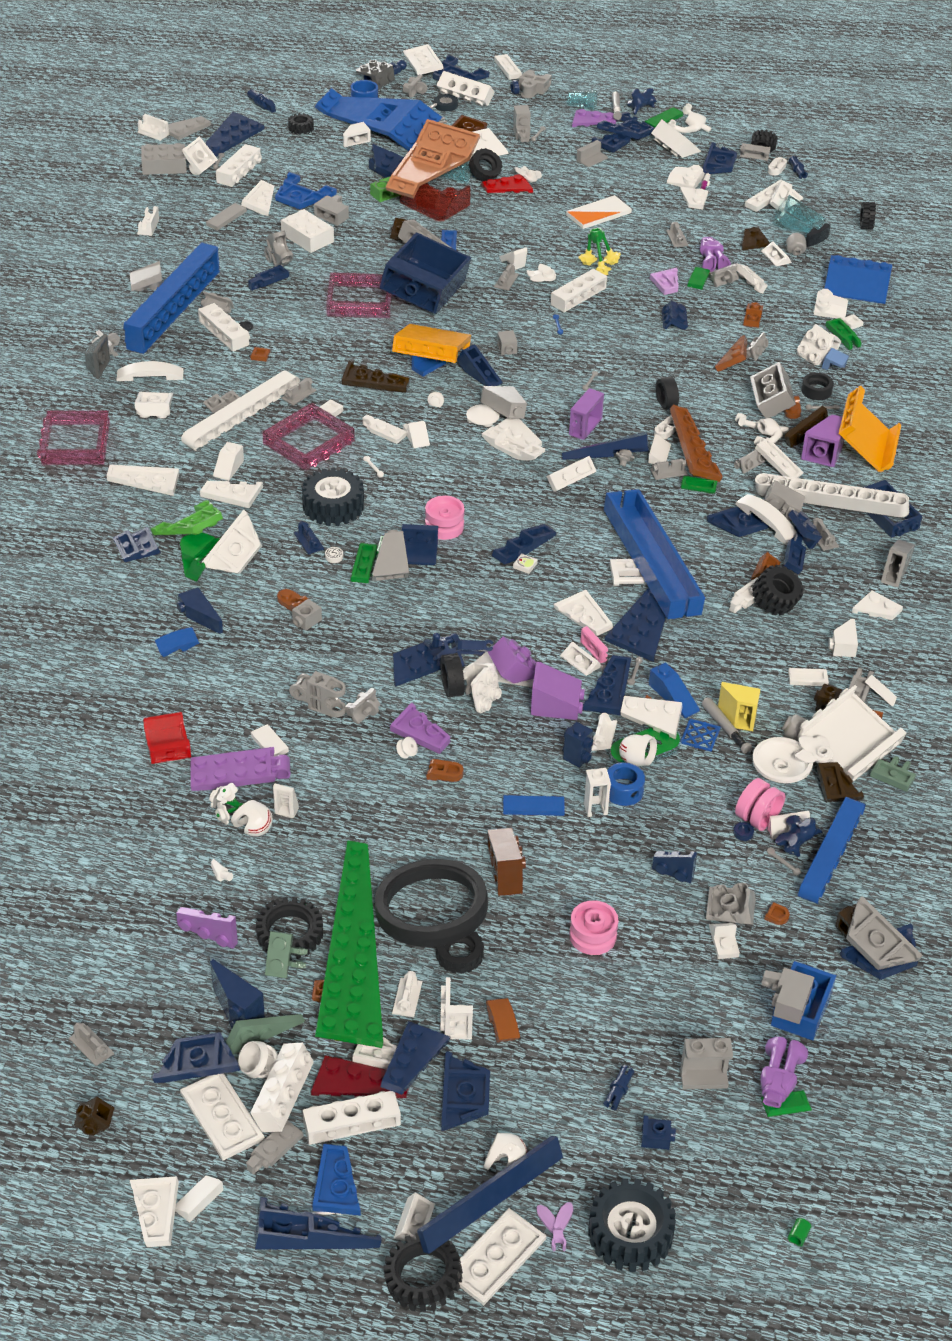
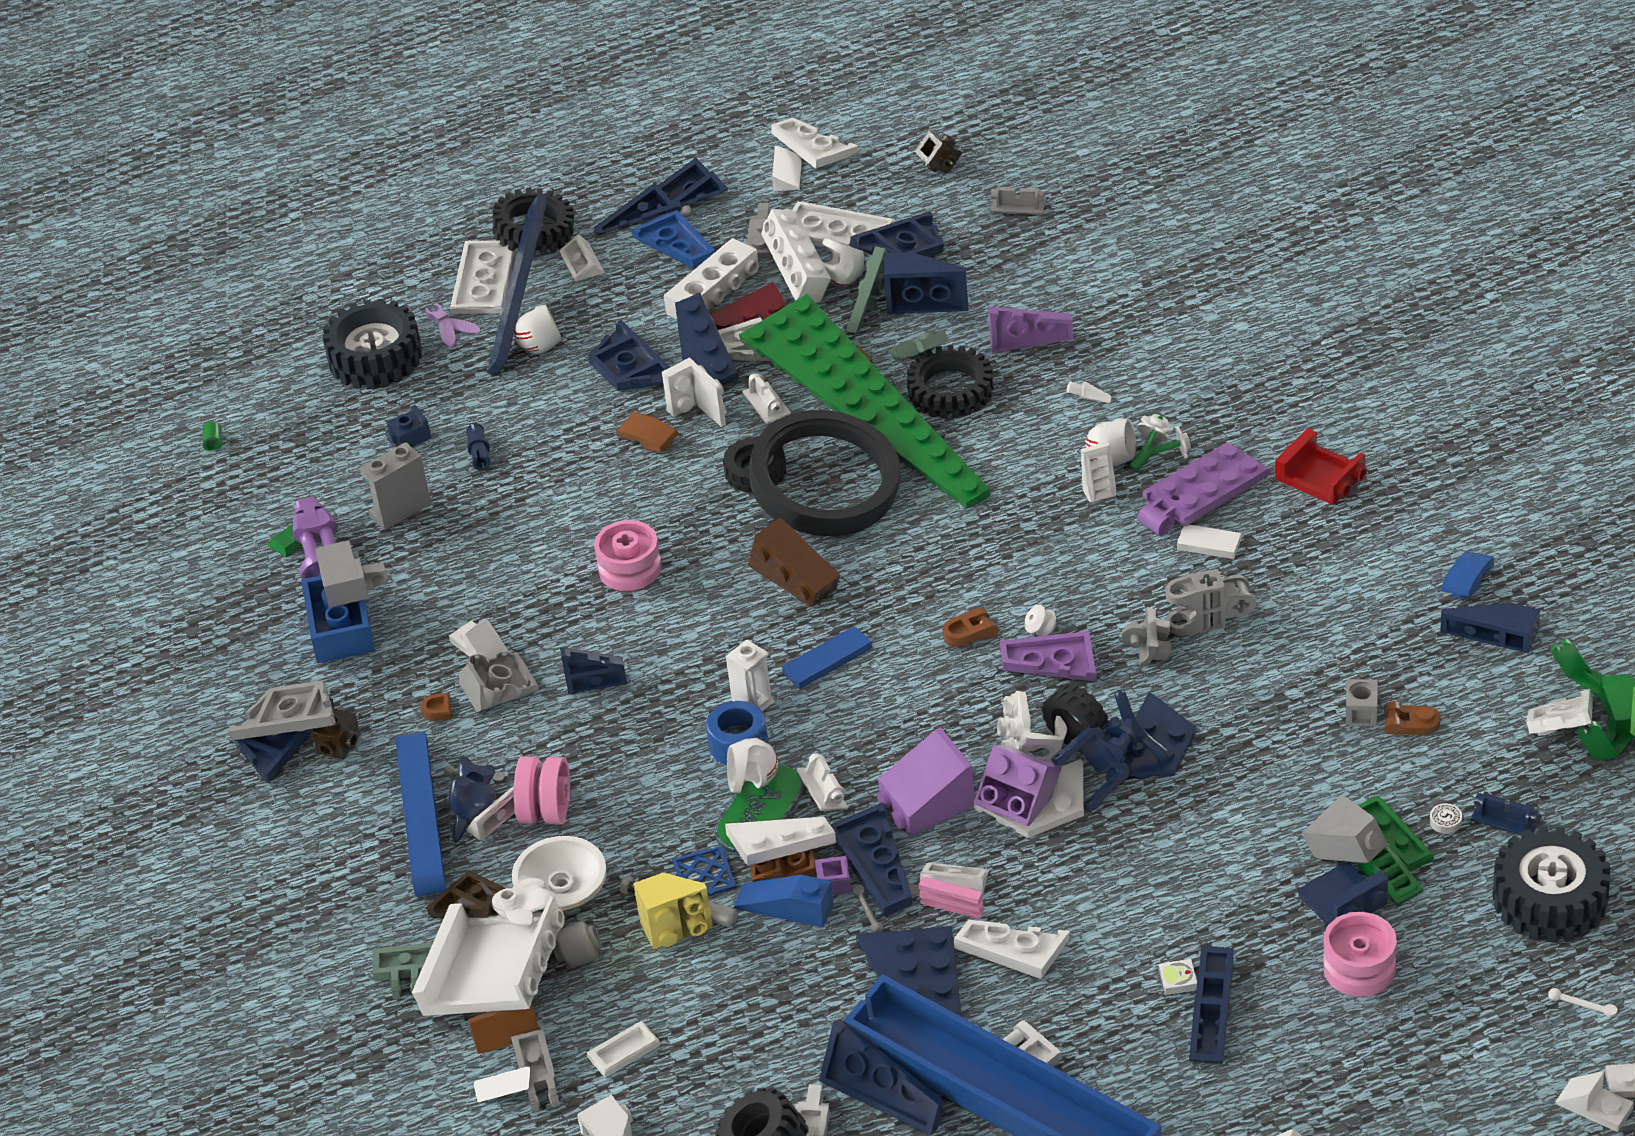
camera: 150 degrees right, 0 degrees up
dark blue brick [563,721,594,768] -> none
dark brown brick [814,684,842,711] -> none
none -> medium lavender slope [815,856,851,895]
none -> dark blue wing [819,1019,945,1135]

